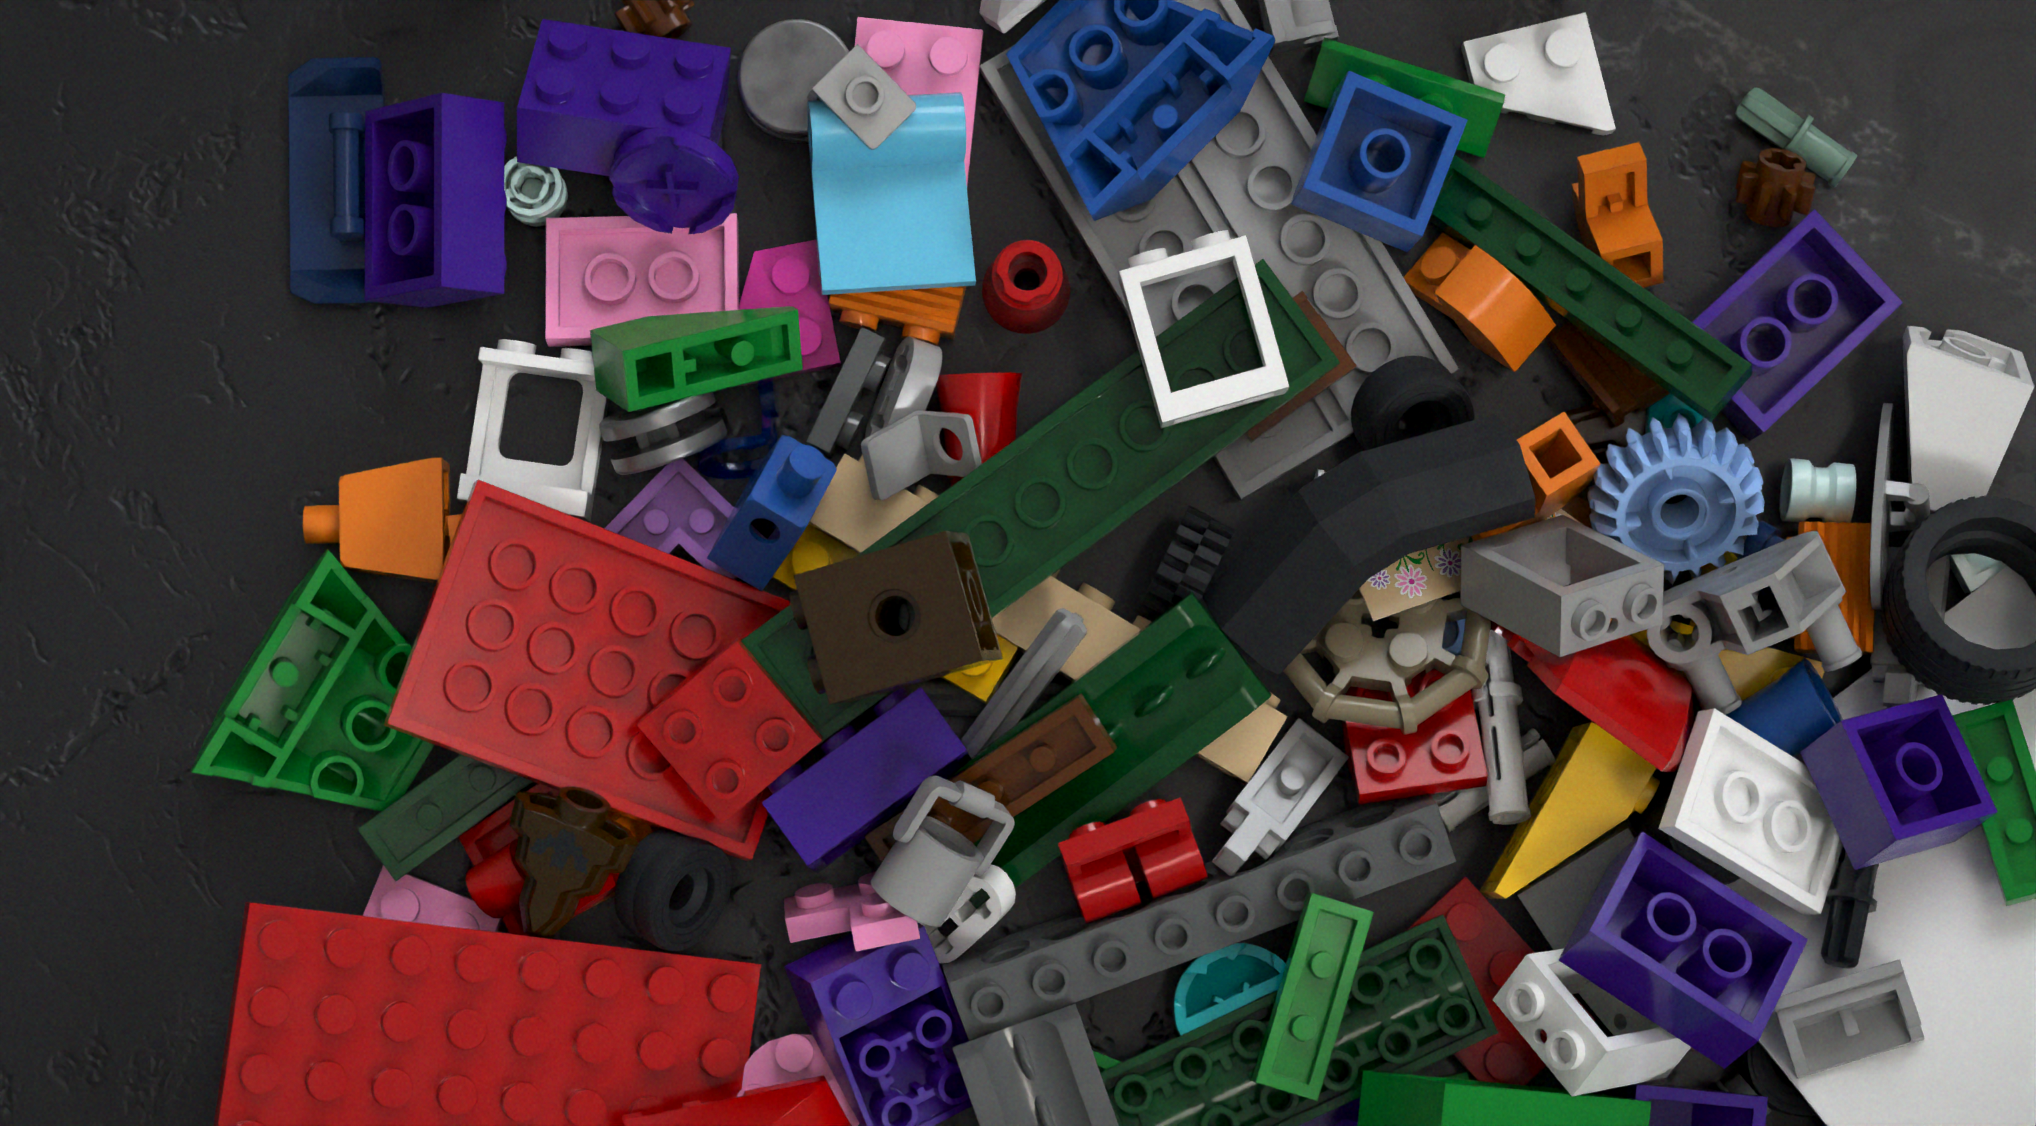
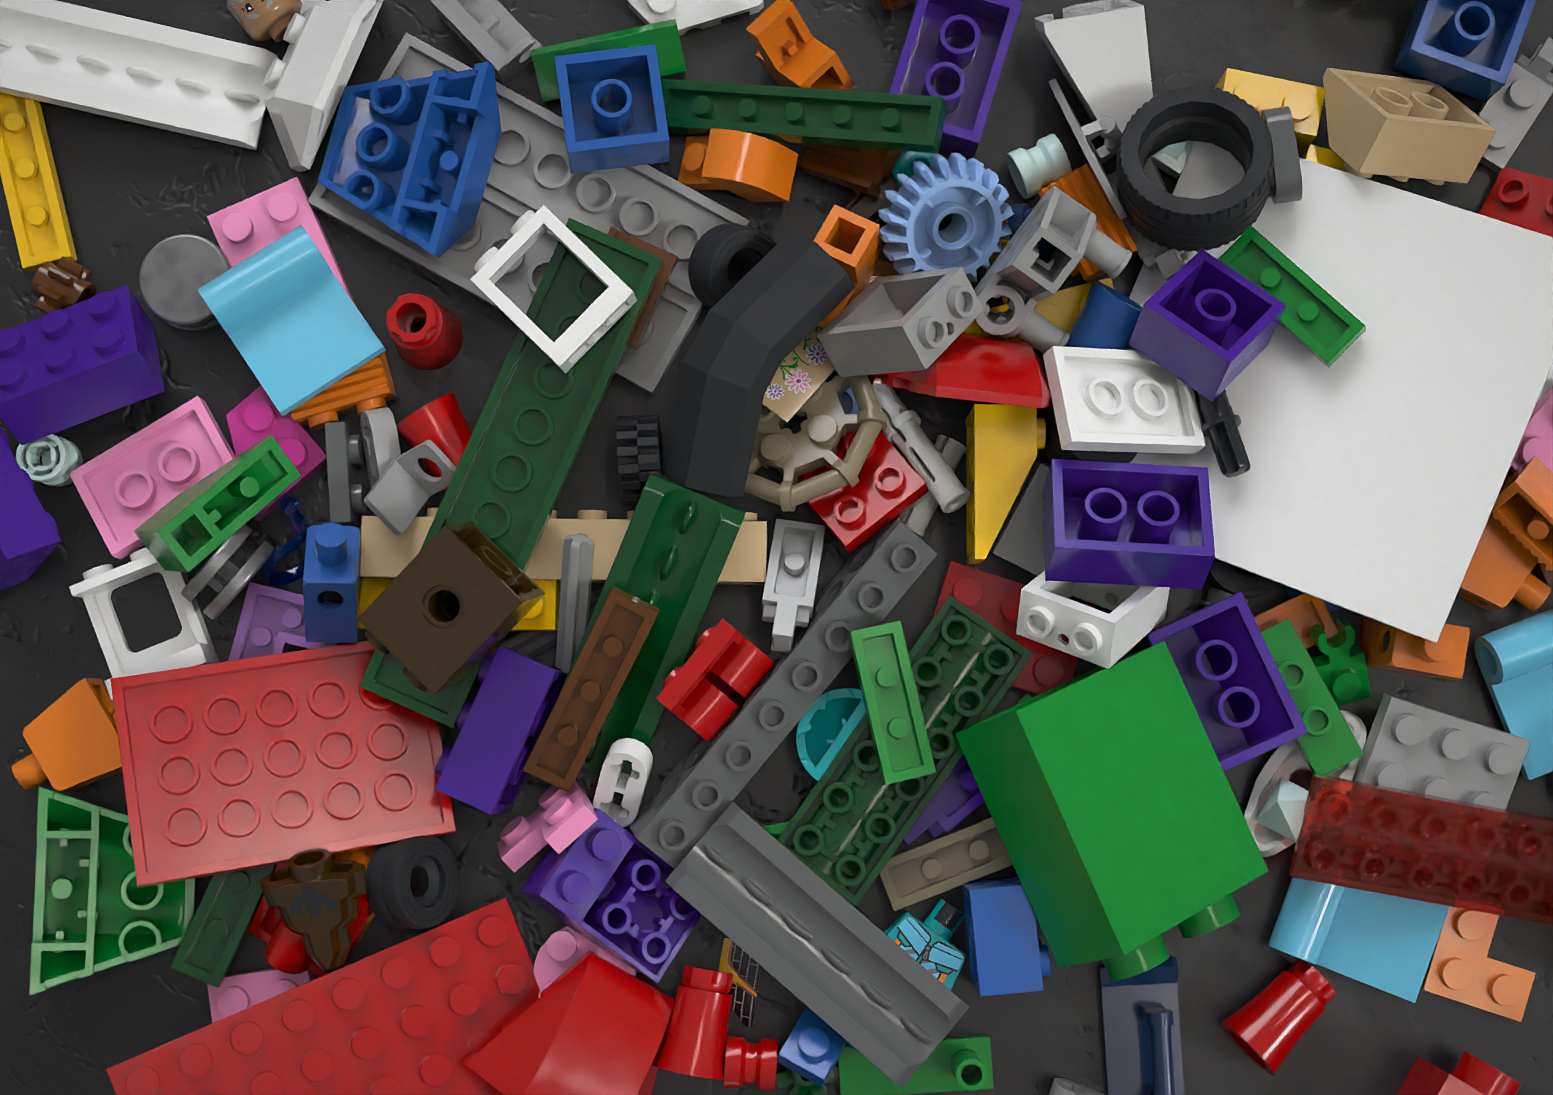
camera: 20 degrees left, 0 degrees up
dark purple tile [609,127,739,234] -> none
red plate [637,638,823,824] -> none
light grey bracket [807,44,916,150] -> none
light grey piece [870,776,1015,927] -> none
light grey hinge [1774,959,1924,1079] -> none

